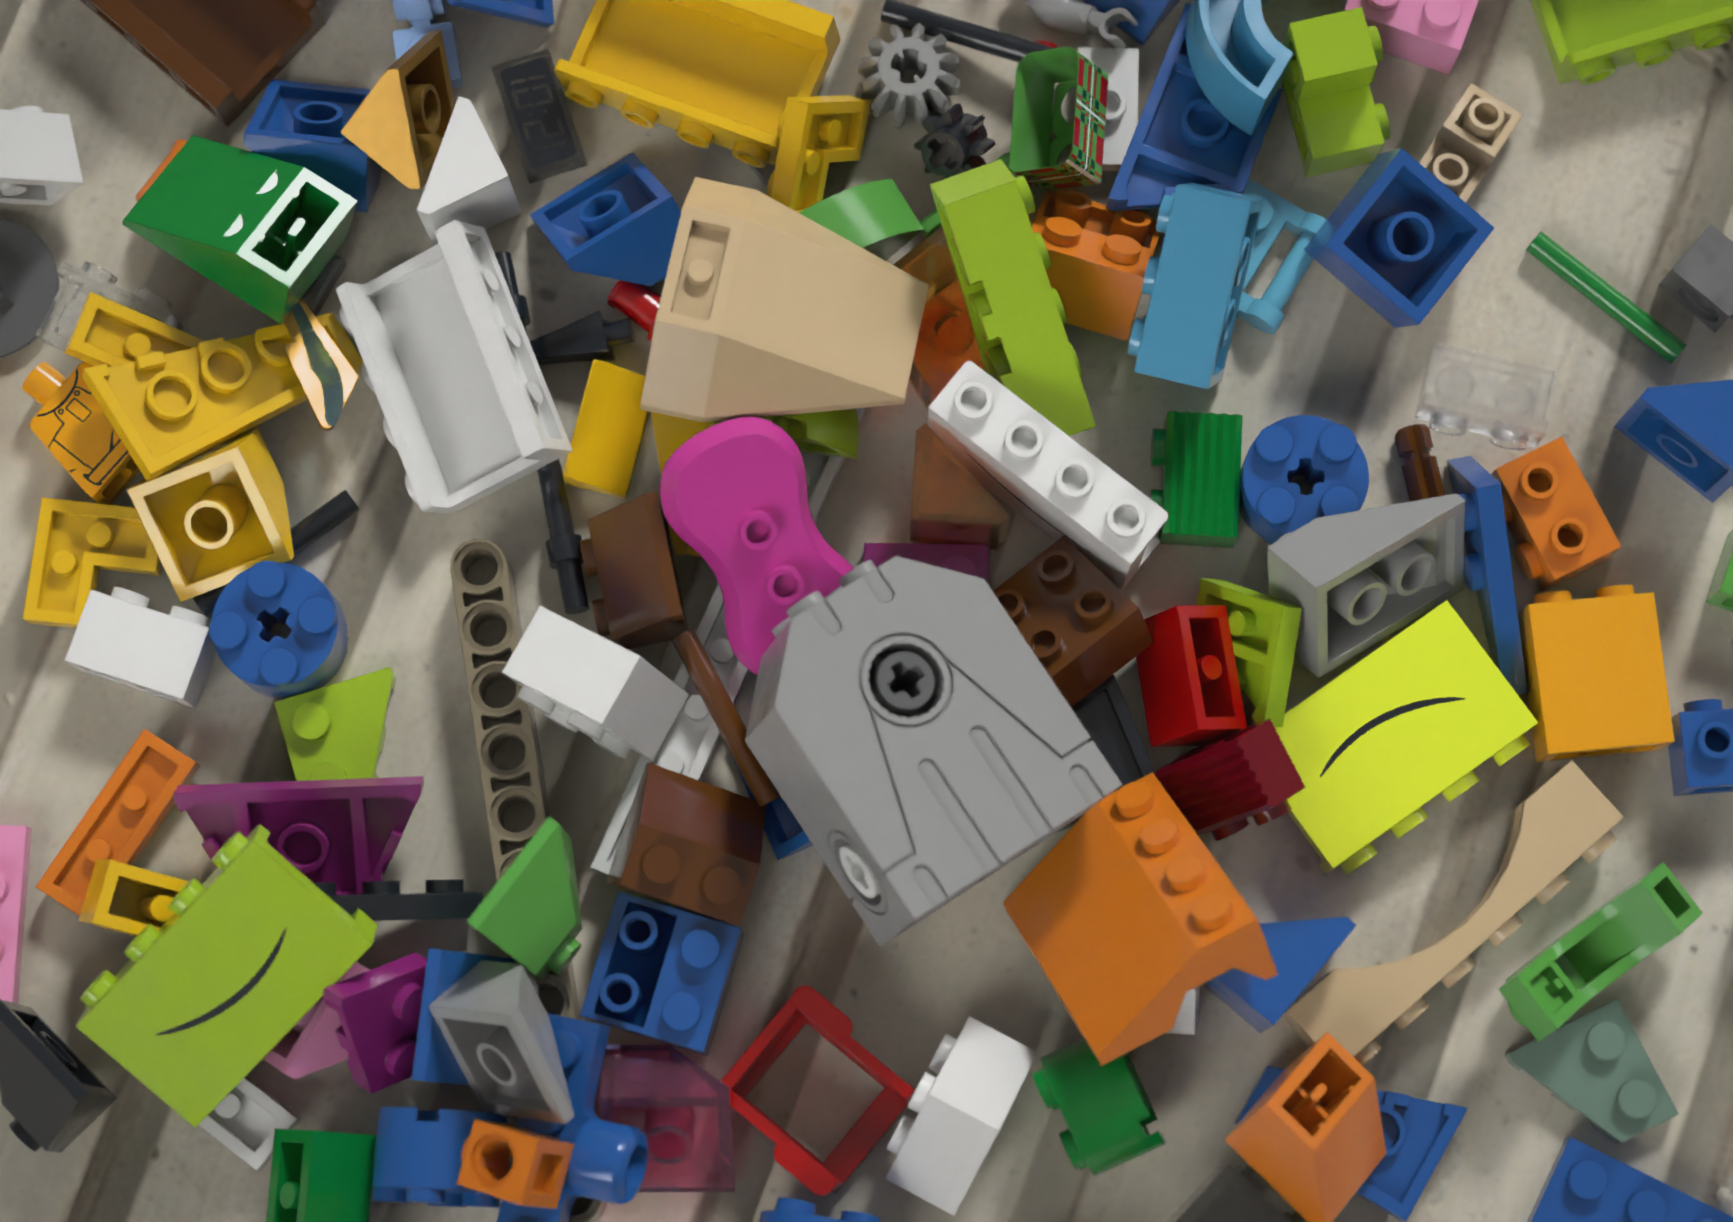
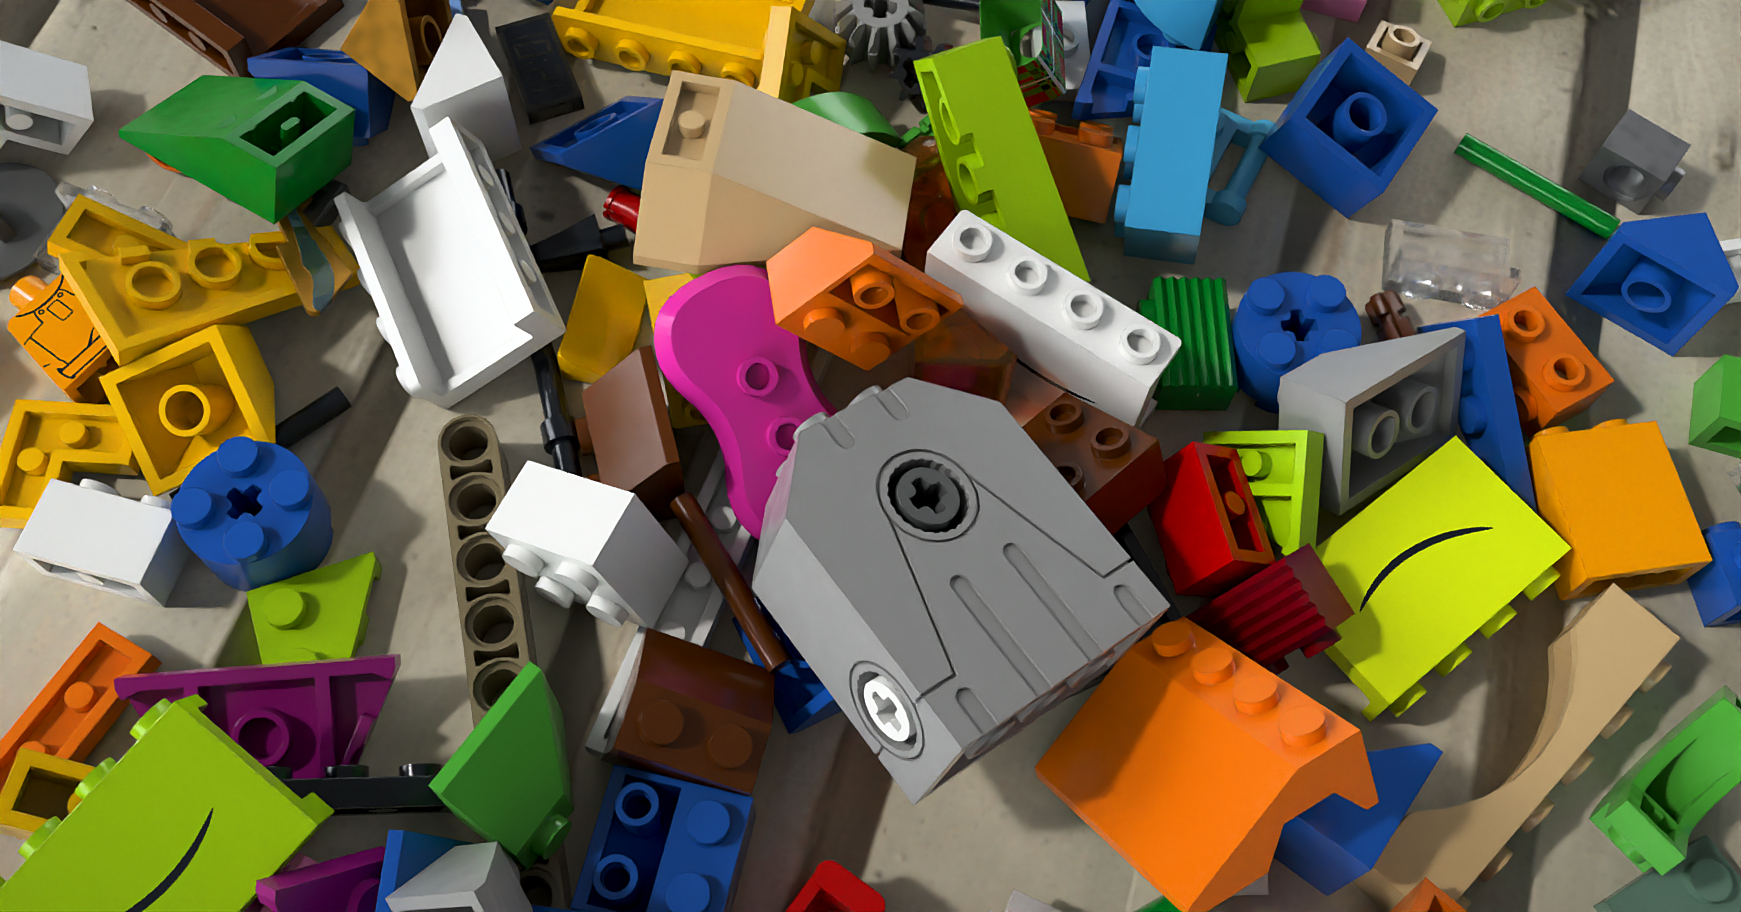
camera: 10 degrees left, 15 degrees down
none -> orange slope [766,227,964,371]

